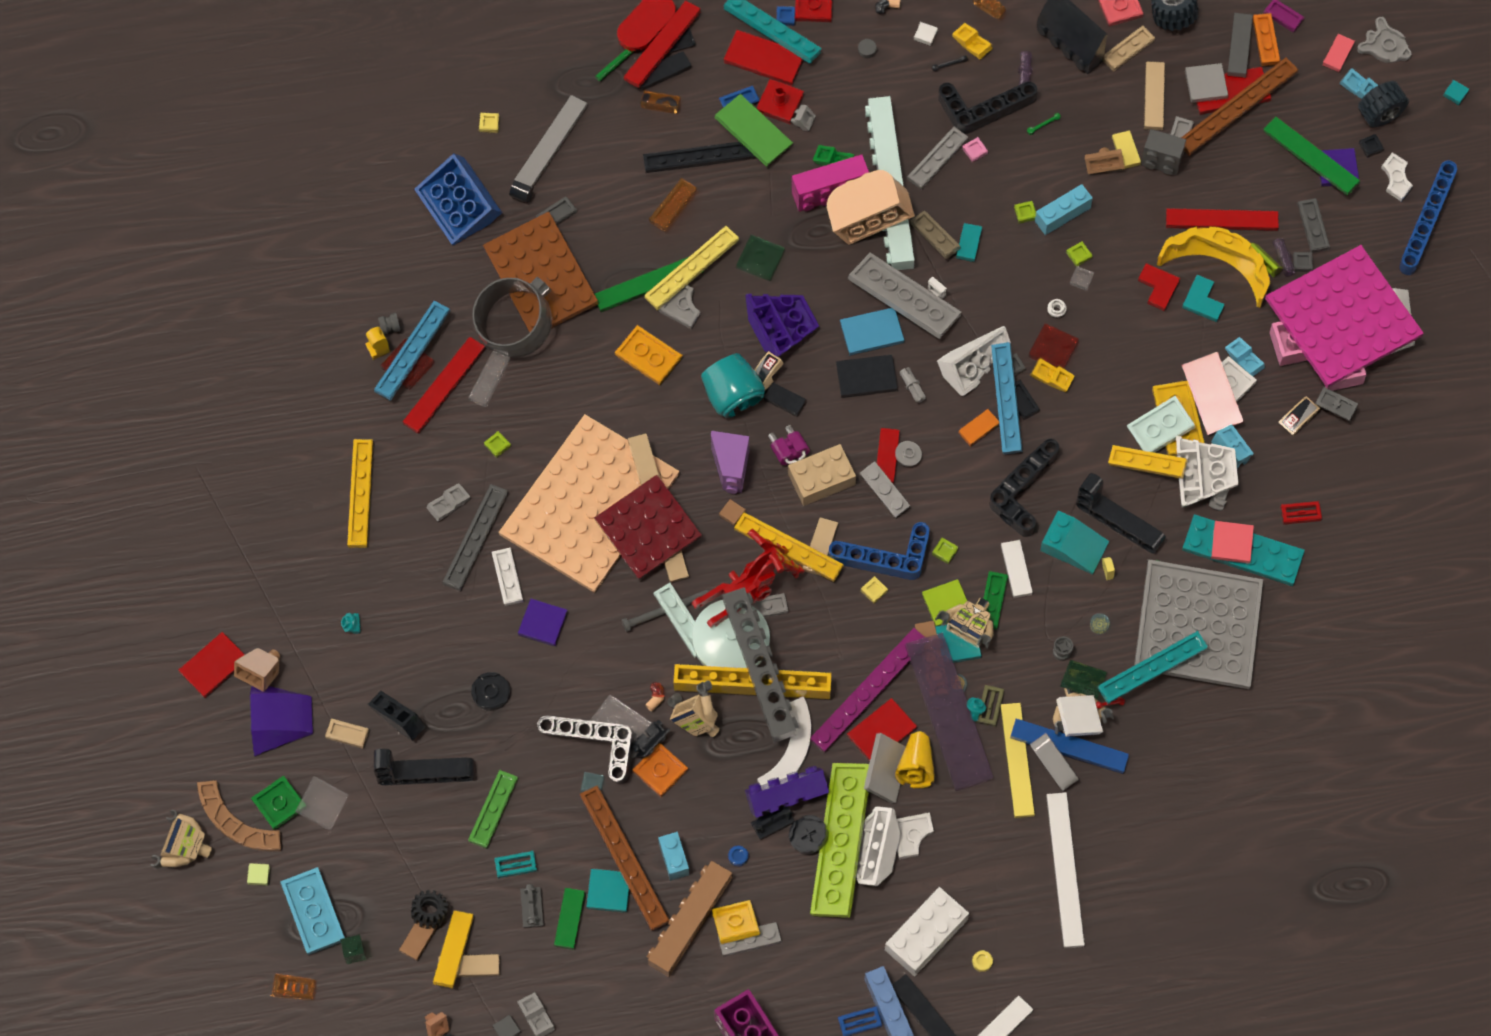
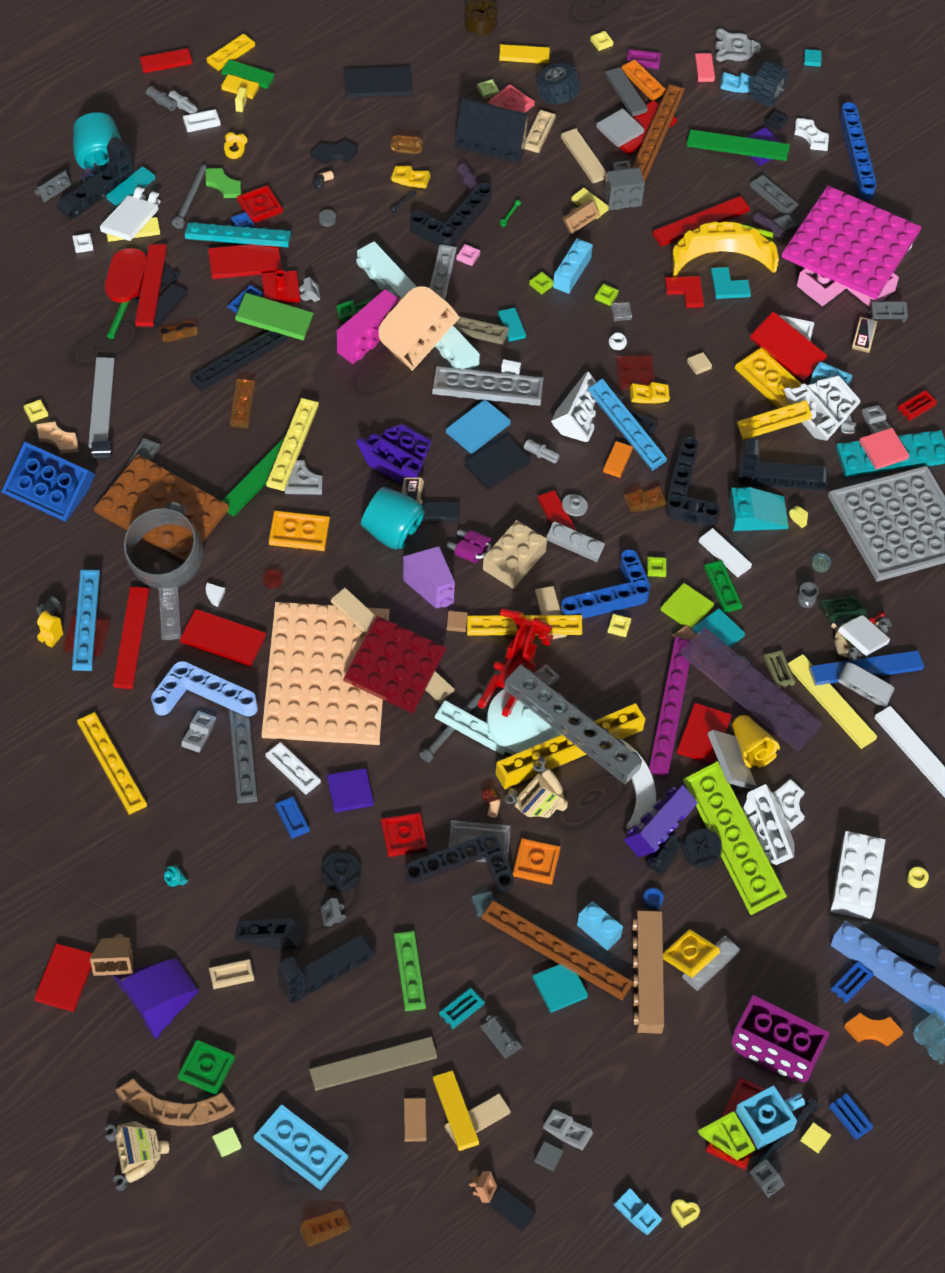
camera: 35 degrees left, 10 degrees down
clear tile [295,776,348,830] -> none
clear green brick [340,934,366,964] -> none
black tyre [411,890,448,929] -> none
lime tile [484,431,511,458] -> none
green tile [554,888,585,950] -> none
black hinge [632,720,671,757] -> none
clear green tile [736,235,785,281] -> none
white tile [914,22,938,46] -> none
torso [935,598,994,649] -> none
teal plate [966,697,986,721] -> none
teal plate [1097,631,1208,704] -> none
light aqua tile [1127,396,1196,453] -> none
medium azure slope [1225,337,1265,376] -> none
none -> light nougat tile [36,421,79,454]
none -> light blue beam [151,661,258,716]
none -> red tile [180,609,266,667]
none -> white tile [206,583,225,607]
none -> clear red tile [263,570,282,589]
none -> blue tile [275,797,310,839]
none -> dark tan tile [309,1037,437,1091]
none -> dark grey tile [321,898,346,926]
none -> red tile [381,813,428,857]
none -> clear orange slope [624,486,666,512]
none -> tan tile [687,352,712,375]
none -> light grey slope [862,405,891,434]

